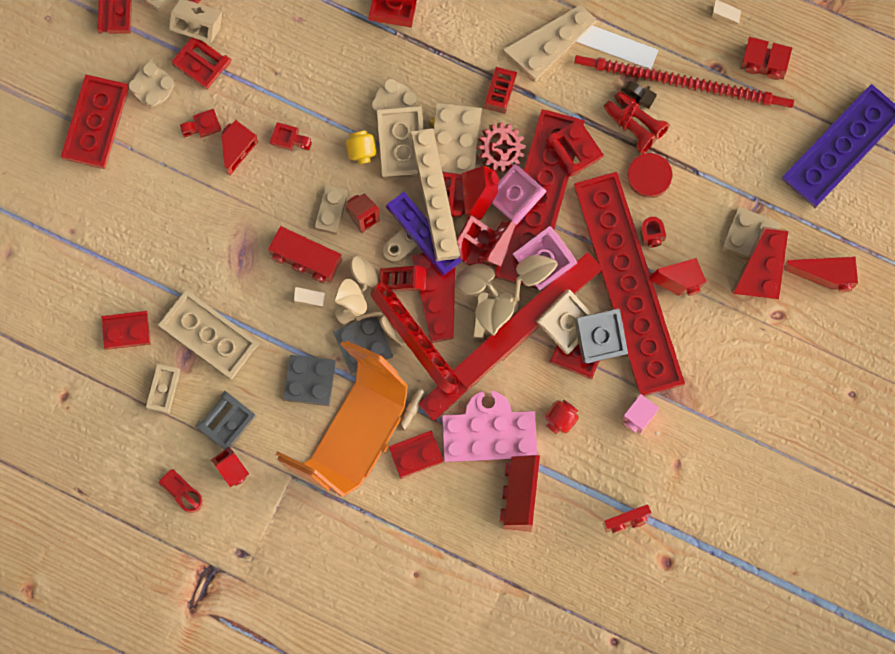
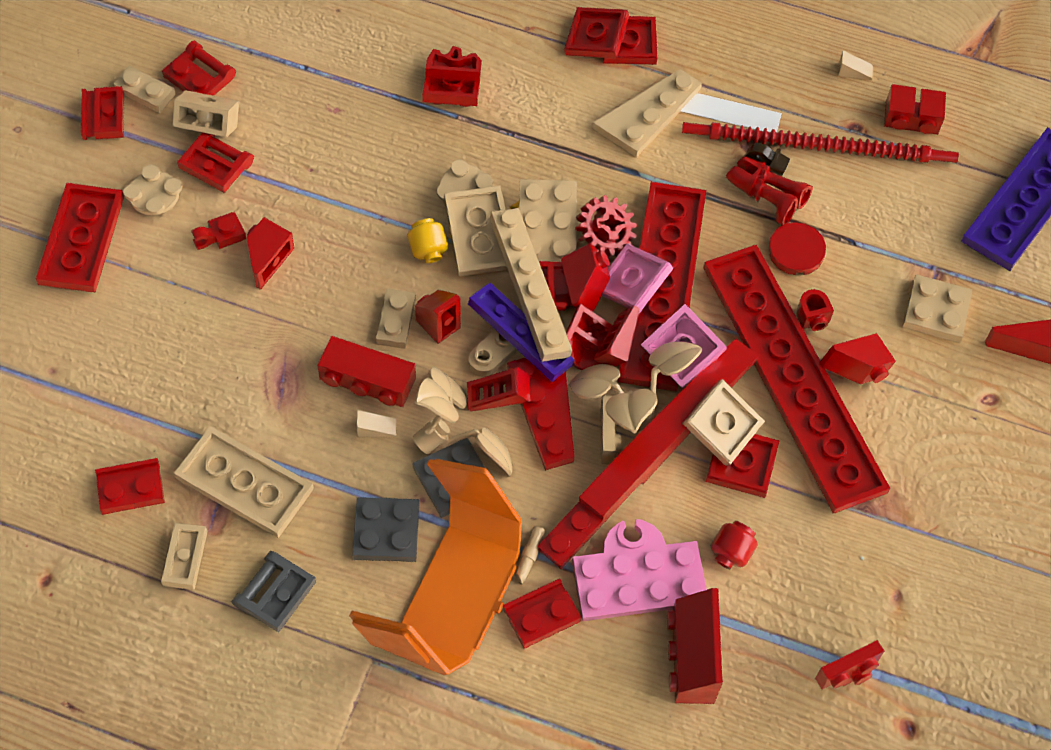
camera: 10 degrees left, 15 degrees down
red piece [159,469,203,513] -> none
red brick [211,446,249,488] -> none
red plate [270,122,312,151] -> none
red beam [370,283,459,393] -> none
red slope [484,67,517,114] -> none
red plate [545,119,604,177] -> none
plate [574,308,628,364] -> none
bright pink brick [622,394,659,434] -> none
red wedge [731,227,789,300] -> none

